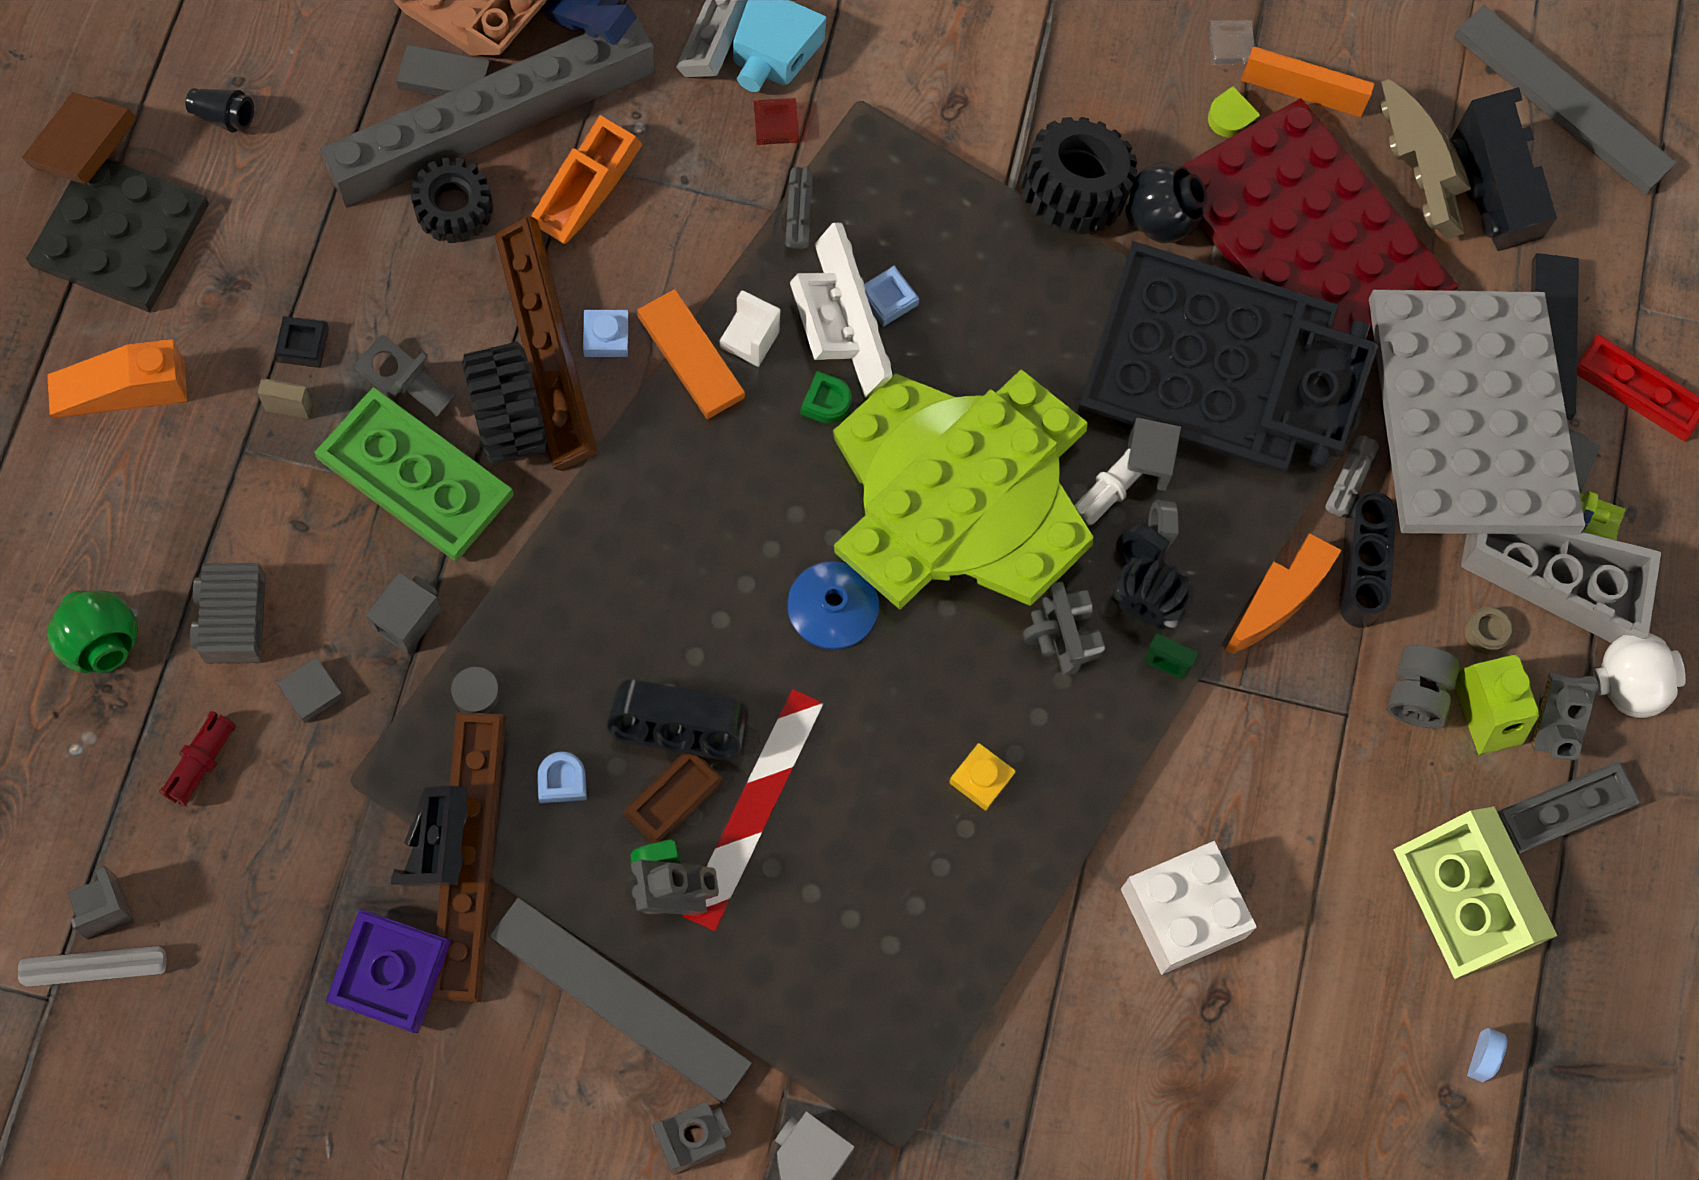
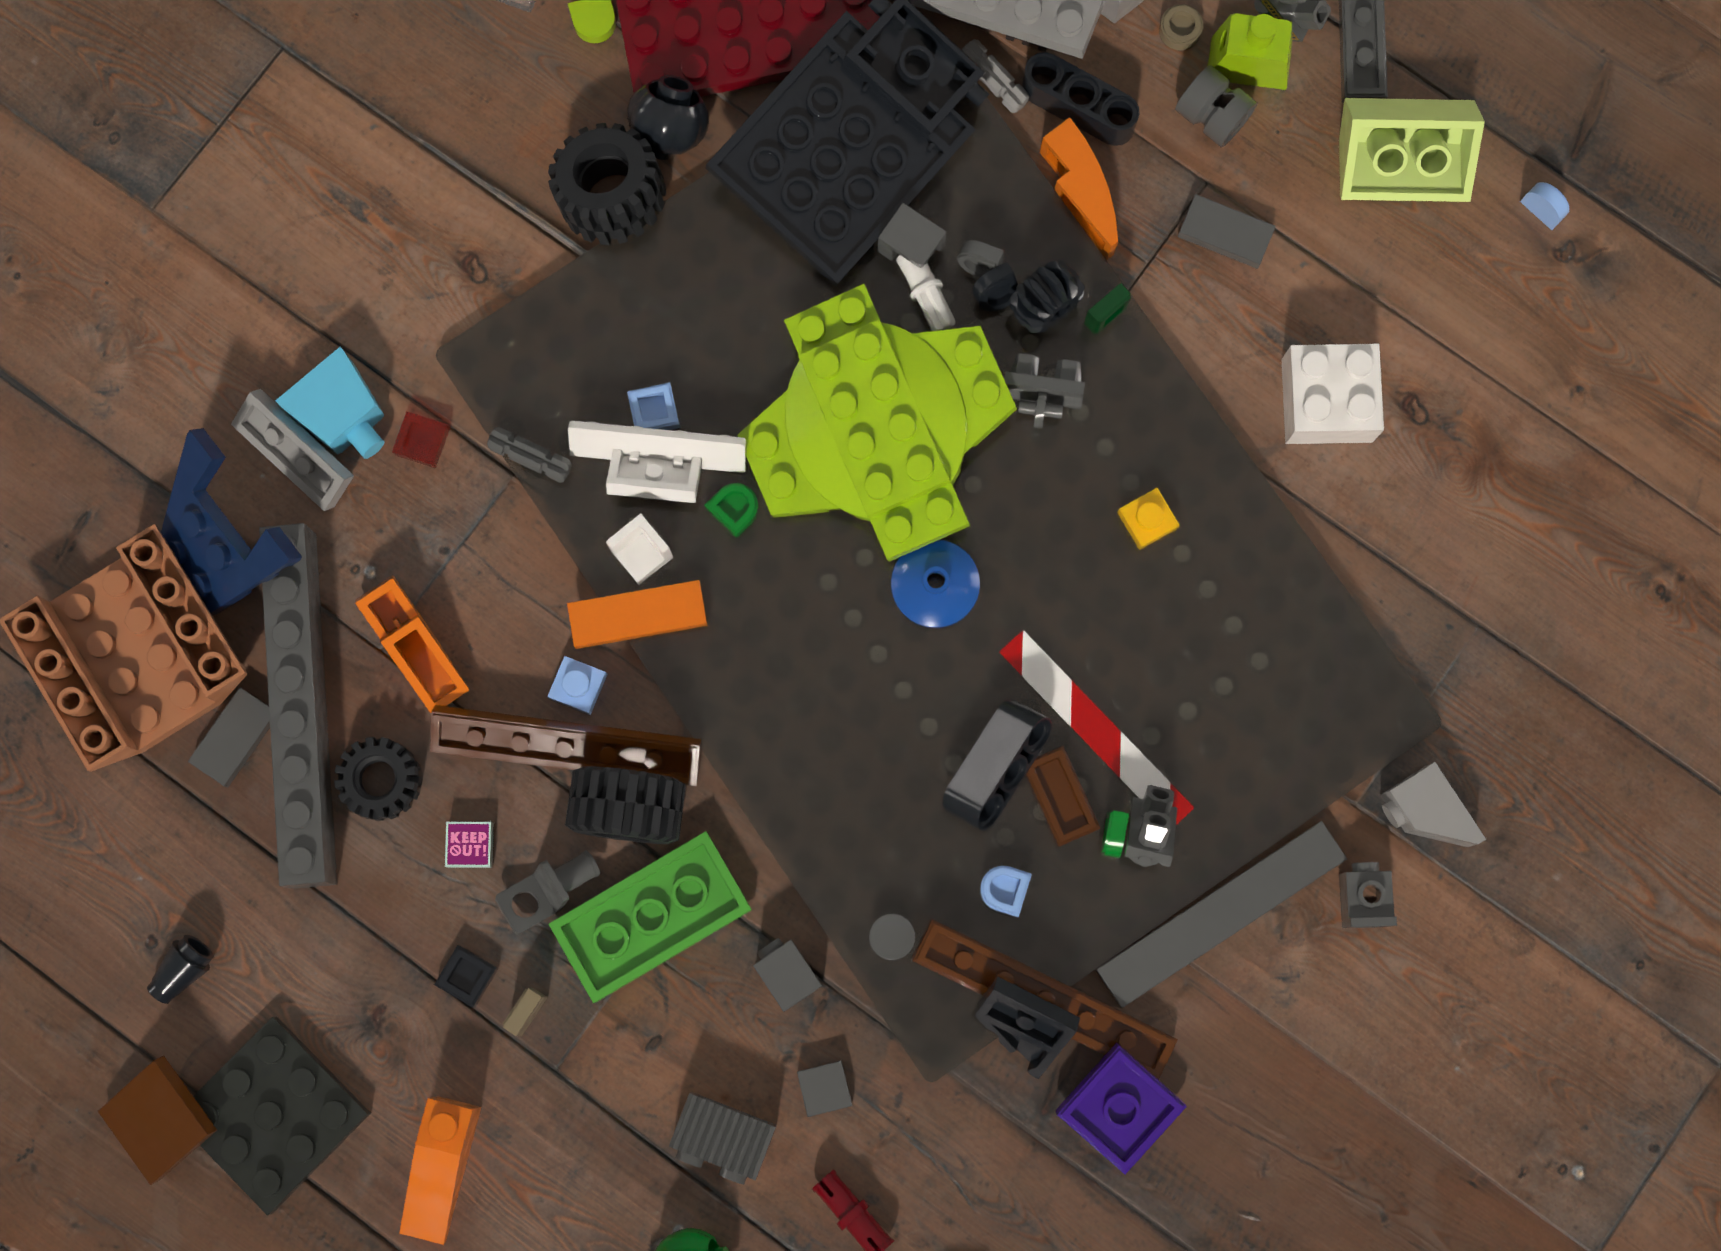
camera: 60 degrees left, 10 degrees up
none -> tile [445,822,494,868]
none -> dark grey tile [1178,194,1276,269]

